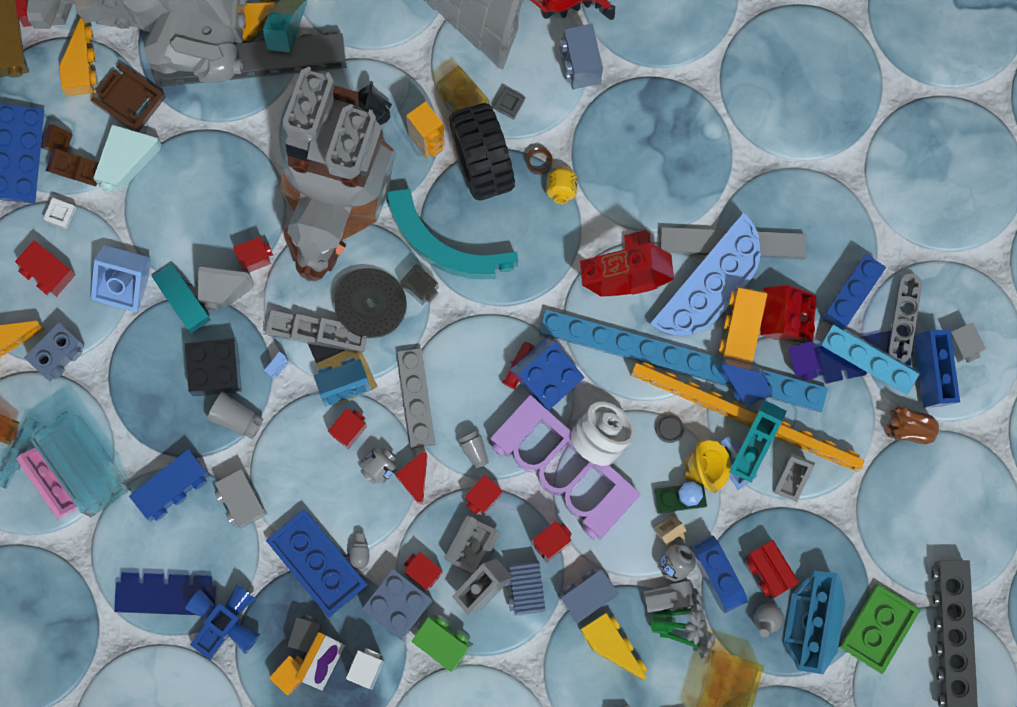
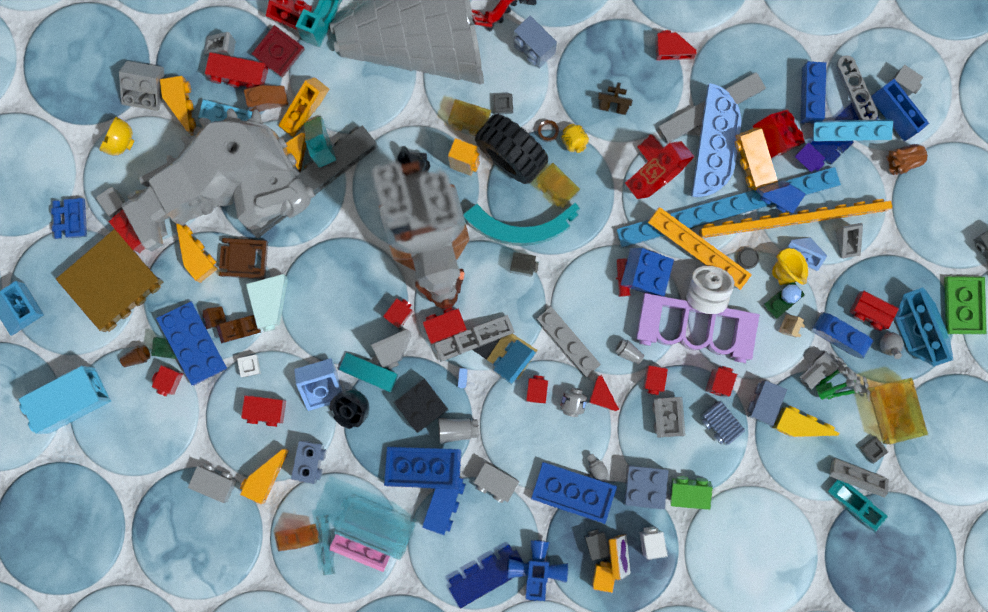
camera: 25 degrees left, 5 degrees up
clear smoke piece [334,268,407,338] -> none
red brick [404,552,443,592] -> none
light grey brick [452,559,513,615] -> none
light grey head [659,545,696,582] -> none
teal slope [729,400,787,483] -> none
none -> black cylinder [330,389,370,429]
none -> blue plate [384,447,461,490]
none -> red brick [423,307,467,345]
none -> clear yellow brick [536,163,580,208]
none -> dark brown hips [598,82,633,115]
none -> light orange plate [647,207,752,290]
none -> red slope [655,30,697,61]

